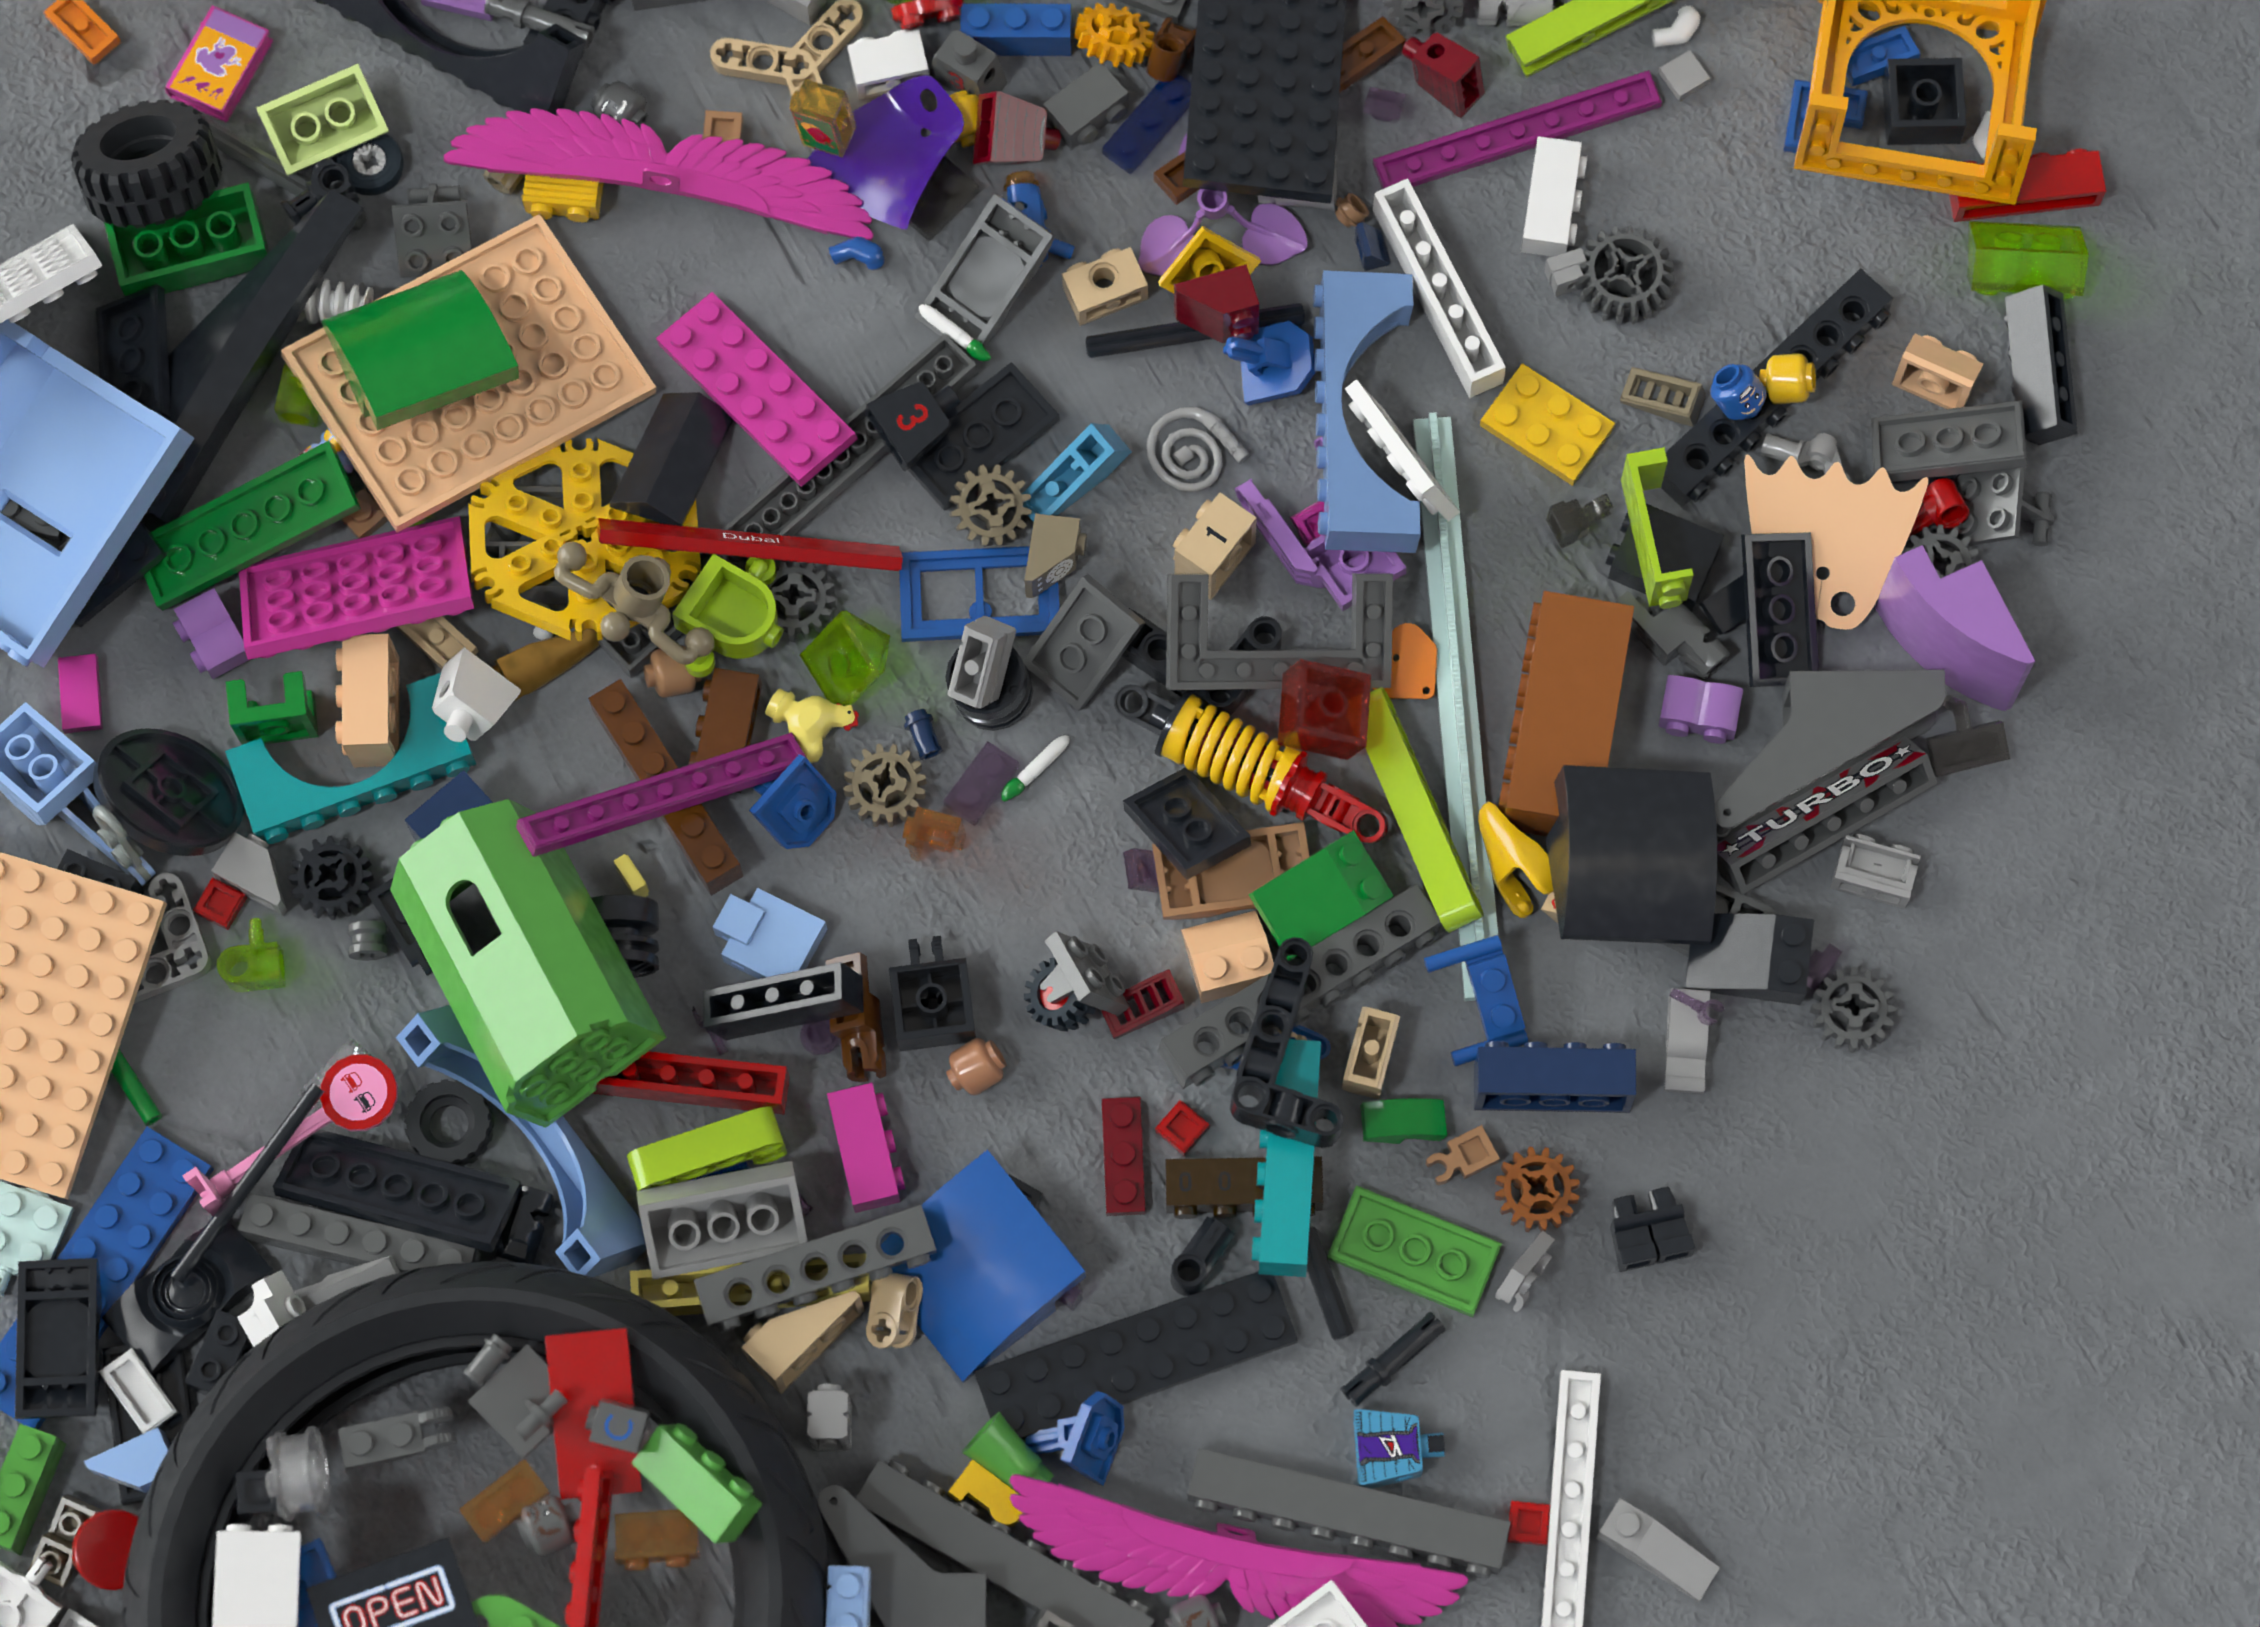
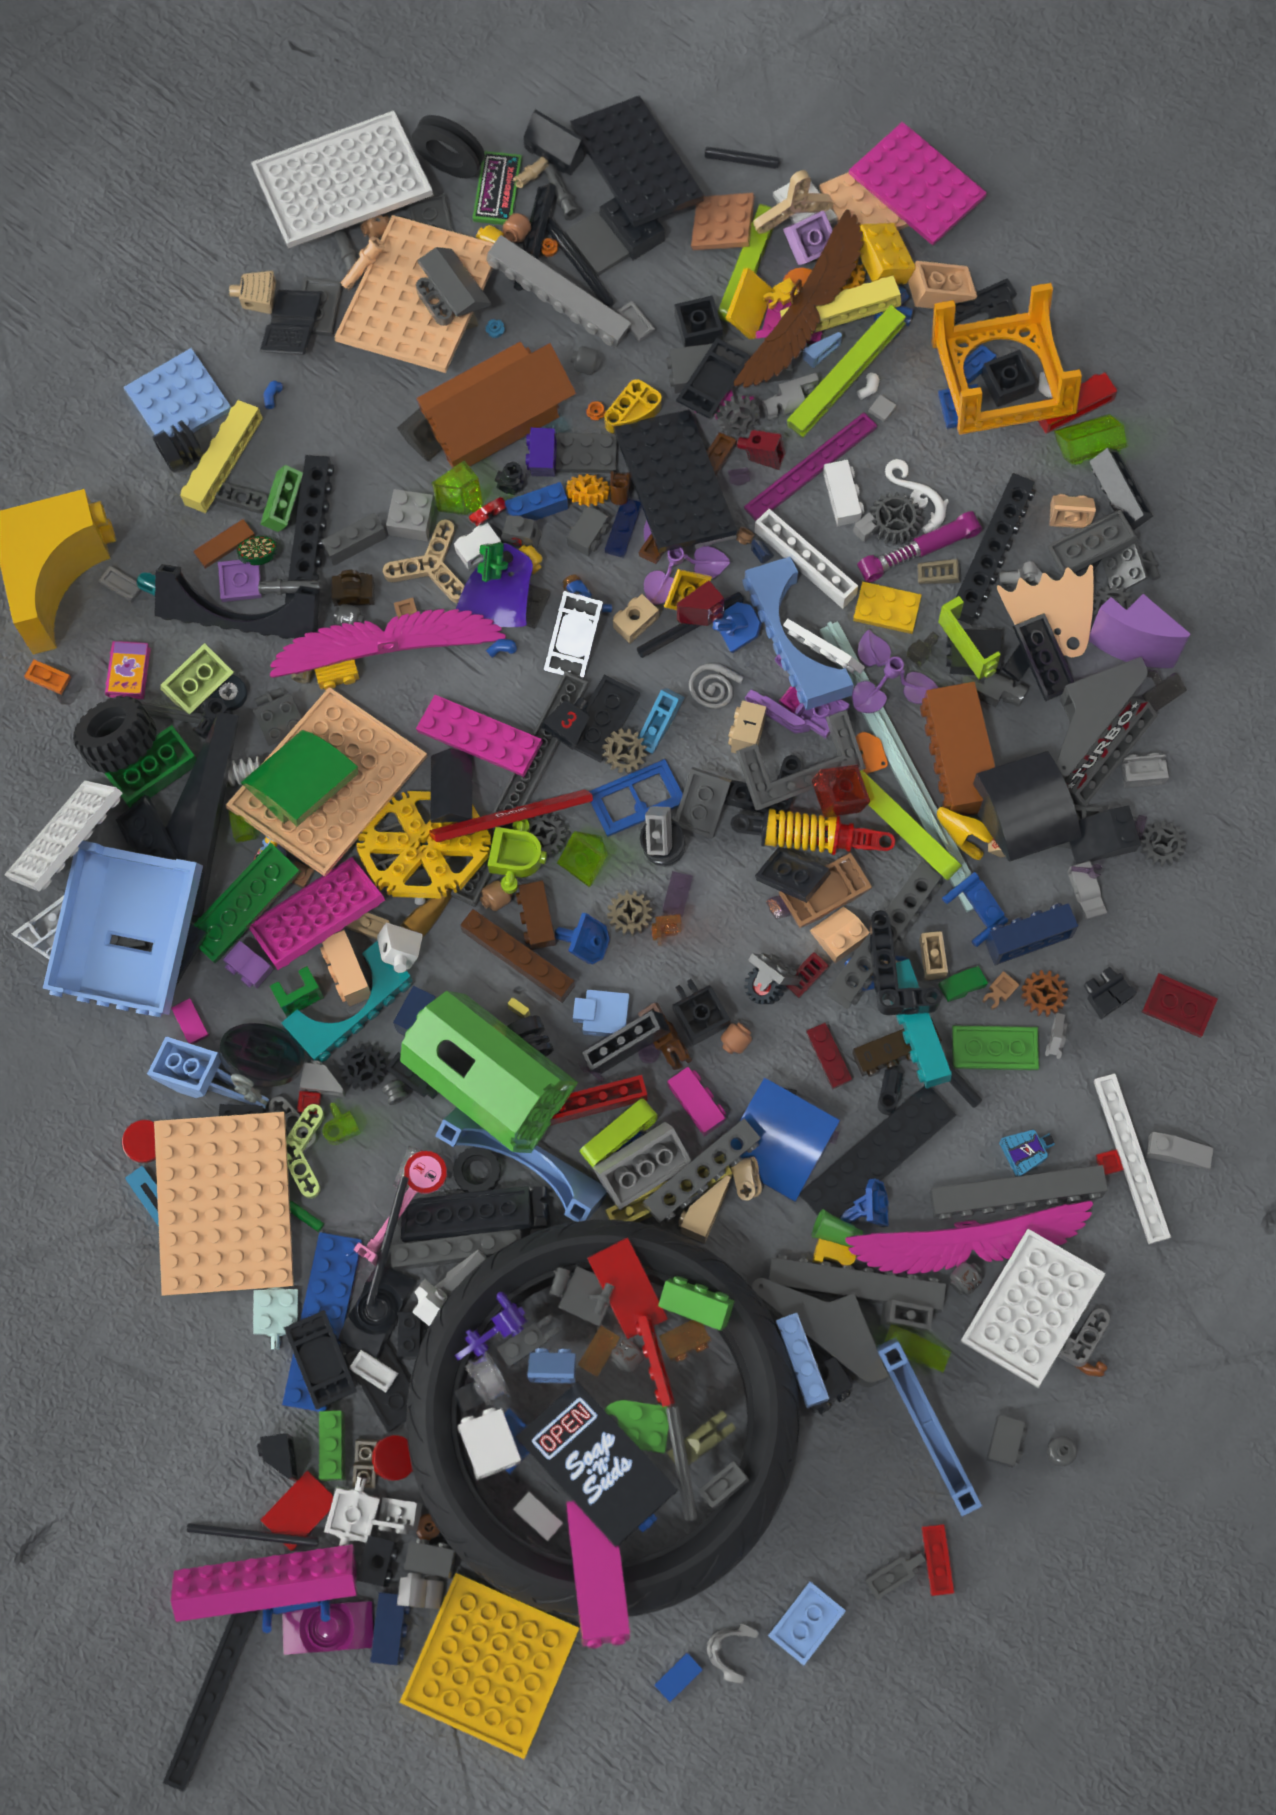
camera: 20 degrees left, 0 degrees up
light blue slope [84,1427,170,1493] -> none
magenta tile [516,732,807,857] -> none
dark tan wheel [554,541,714,665] -> none
dark grey brick [585,1398,651,1454] -> none
light yellow animal [765,688,859,763] -> none
clear yellow brick [789,79,857,157] -> none
light grey brick [807,1384,853,1451] -> none
dark blue pin [904,709,943,760] -> none
white piece [919,304,991,362] -> none
torso [973,91,1061,165] -> none
white piece [1001,735,1070,802] -> none
dark tan slope [1024,513,1087,598] -> none
red tile [1155,1100,1210,1156] -> none
green slope [1248,830,1393,961] -> none
black pin [1341,1312,1446,1407] -> none
medium lavender brick [1659,675,1743,744] -> none
blue head [1710,364,1767,420] -> none
yellow head [1759,354,1816,404] -> none
red axle [1908,478,1969,539] -> none
none -> yellowish green piece [286,1104,324,1199]
none -> dark brown brick [332,570,375,606]
none -> dark purple piece [455,1292,527,1361]
none -> green hips [478,542,508,582]
none -> medium blue slope [528,1349,576,1383]
none -> medium lavender plant [852,630,939,713]
none -> magenta piece [857,511,983,583]
none -> white plant [885,459,949,534]
none -> dark red plate [1142,973,1218,1038]

